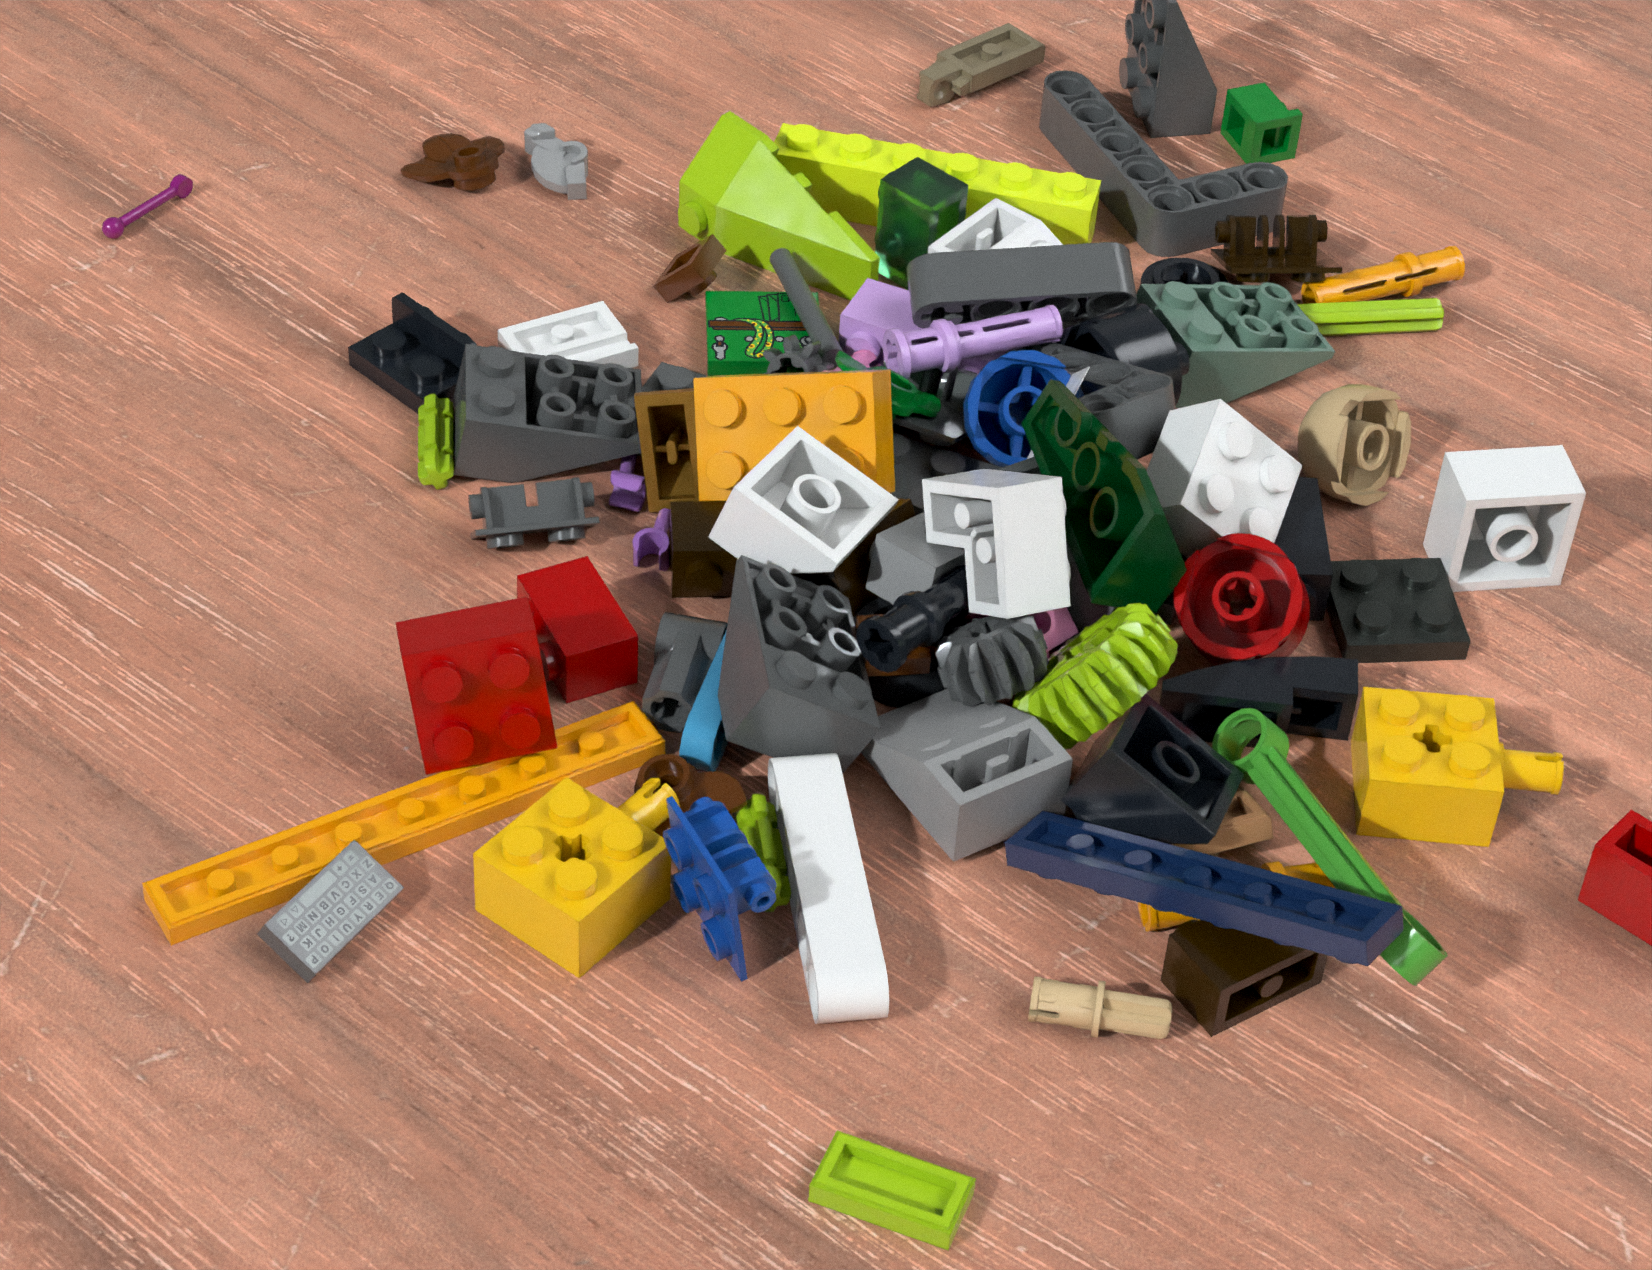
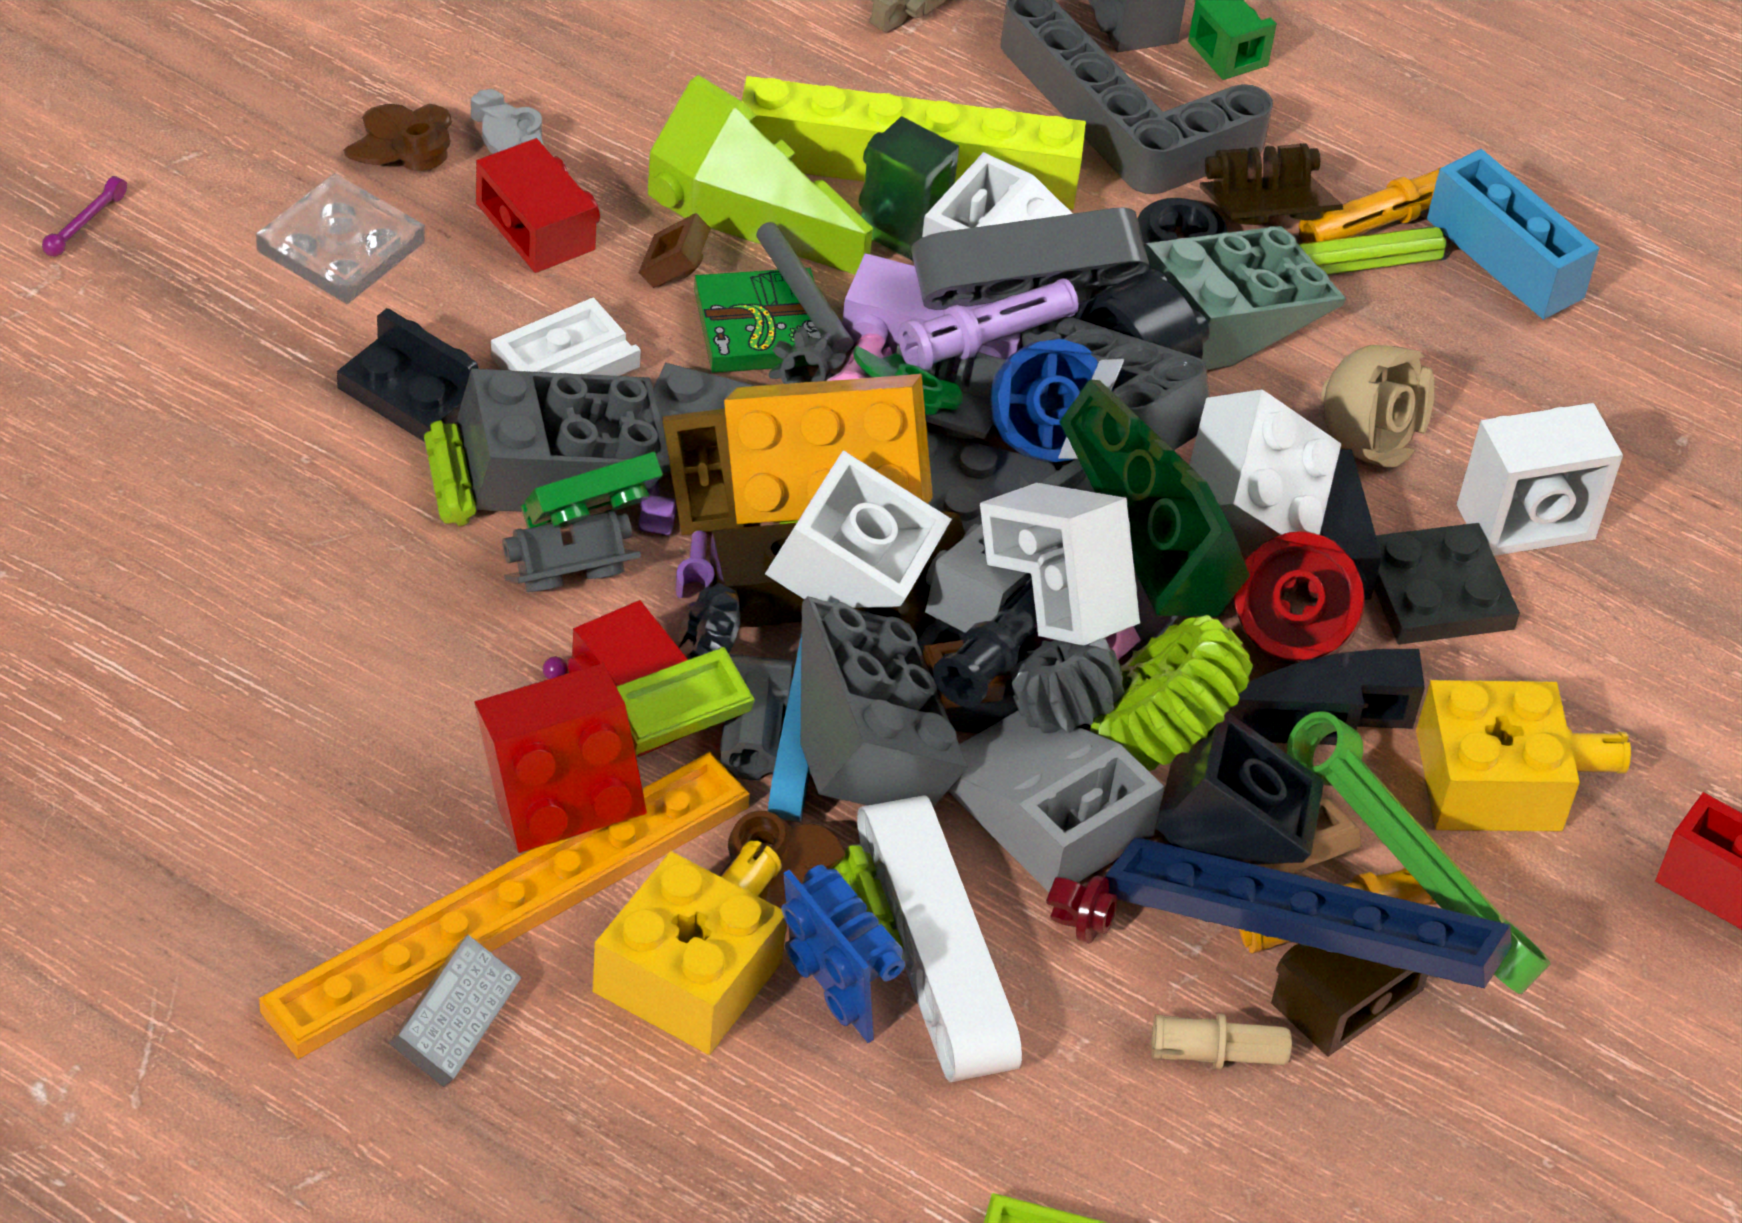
camera: 10 degrees left, 5 degrees up
none -> clear plate [256,173,425,304]
none -> red brick [476,138,600,273]
none -> green plate [520,451,663,528]
none -> lime tile [617,647,755,755]
none -> black gear [674,583,741,660]
none -> dark red plate [1046,876,1117,944]
none -> dark azure brick [1427,148,1600,320]

